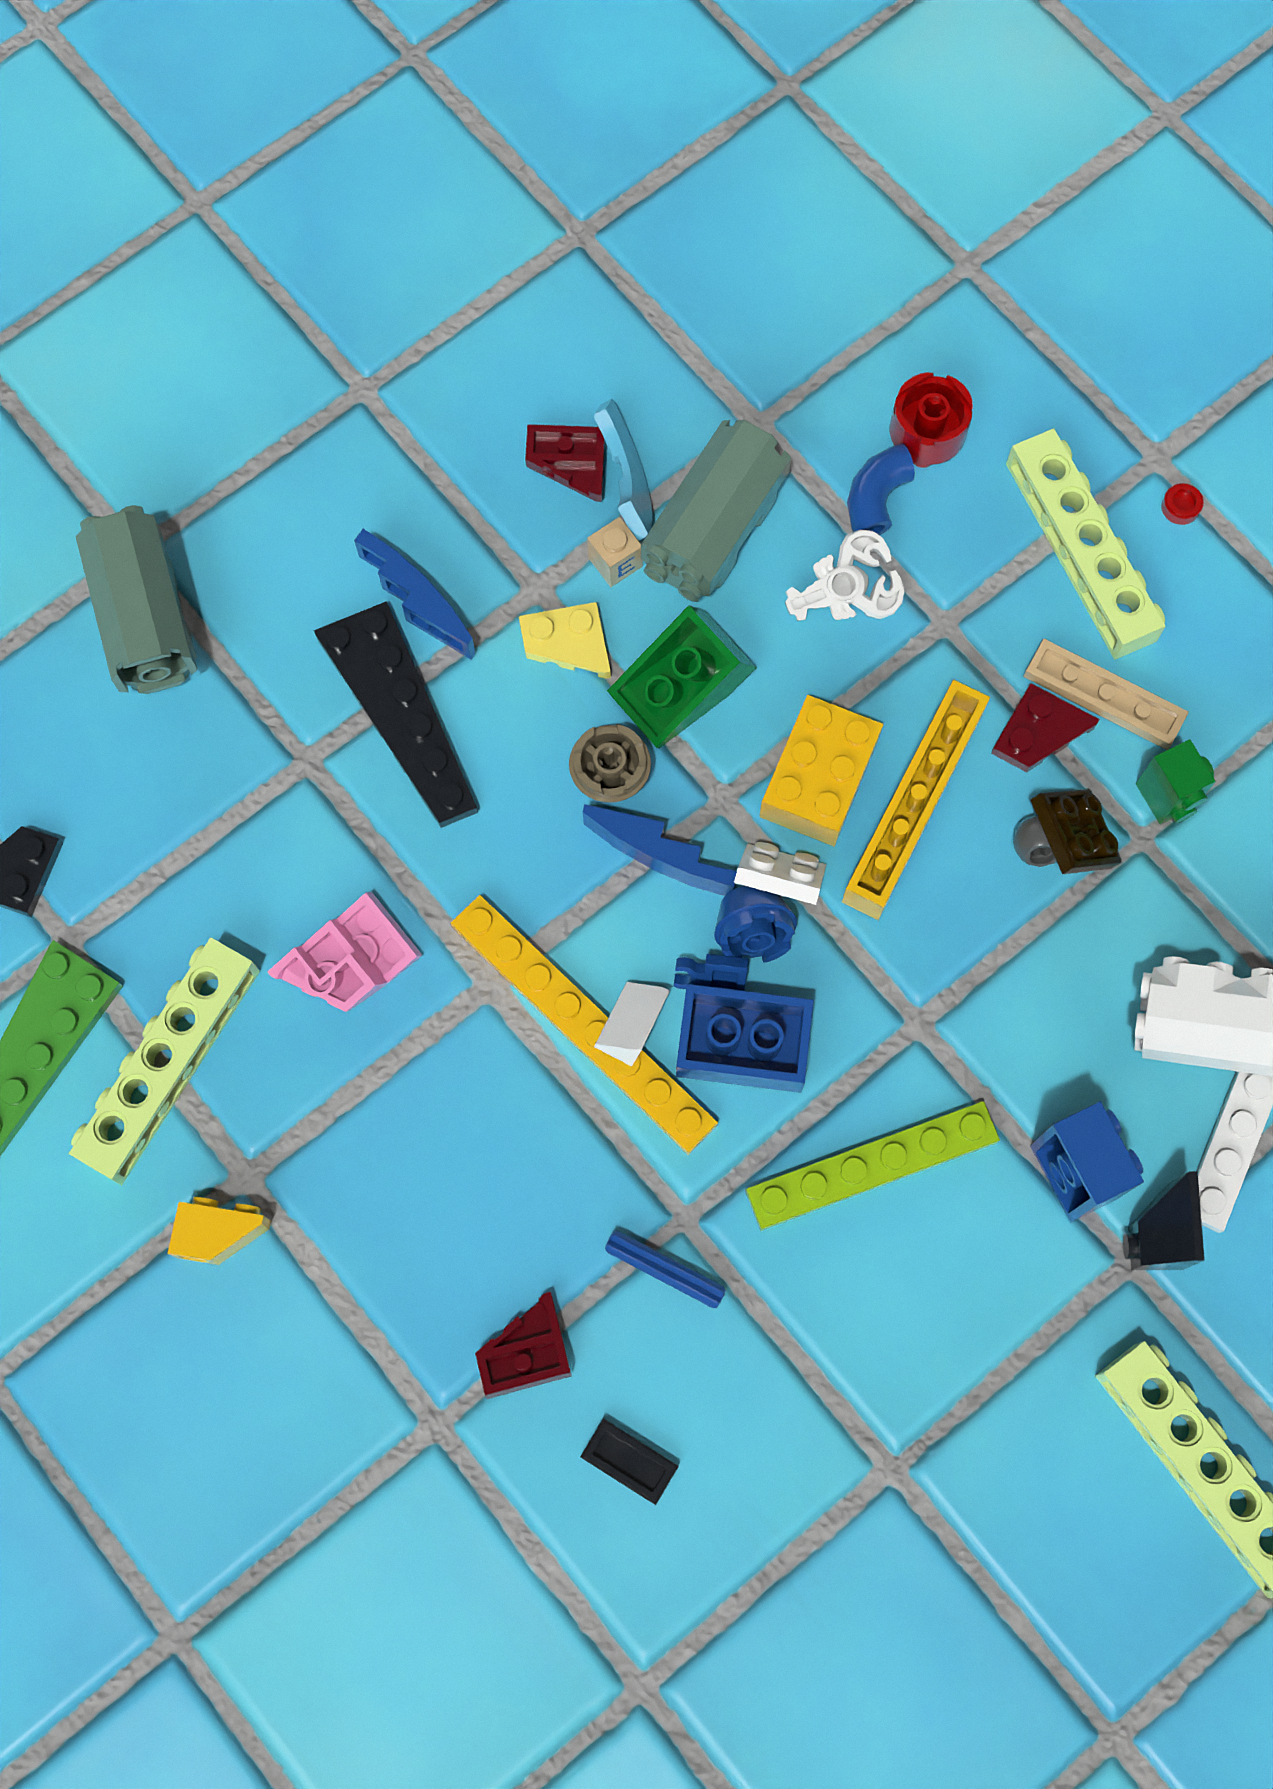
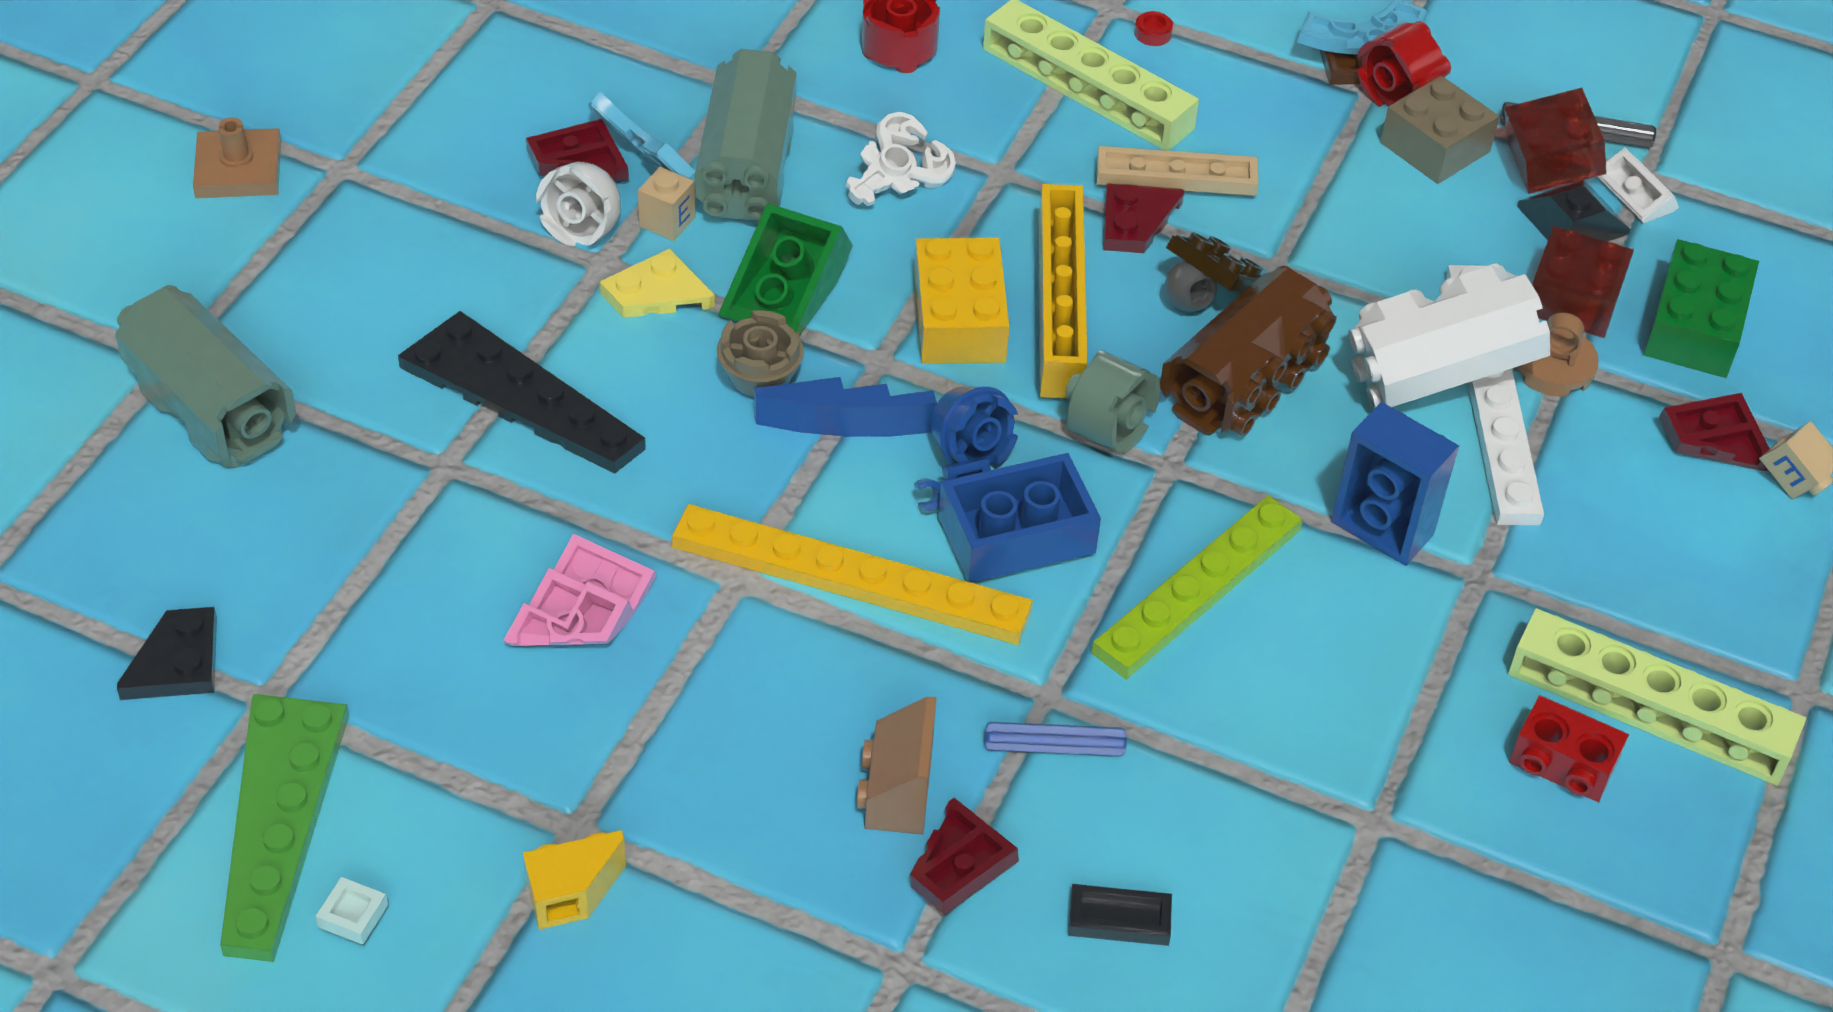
camera: 30 degrees left, 25 degrees down
yellowish green brick [69,937,260,1186] -> none
blue slope [354,528,476,660] -> none
white slope [594,982,670,1067] -> none
white plate [734,842,827,905] -> none
blue cylinder [847,443,915,535] -> none
black slope [1123,1171,1205,1270] -> none
green brick [1136,739,1216,825] -> none
none -> medium nougat tile [193,117,281,199]
none -> light aqua plate [315,877,388,945]
none -> white cylinder [536,161,621,246]
none -> medium nougat slope [857,697,936,835]
none -> sand green brick [1065,350,1160,453]
none -> reddish brown brick [1160,265,1337,437]
none -> red brick [1509,695,1629,803]

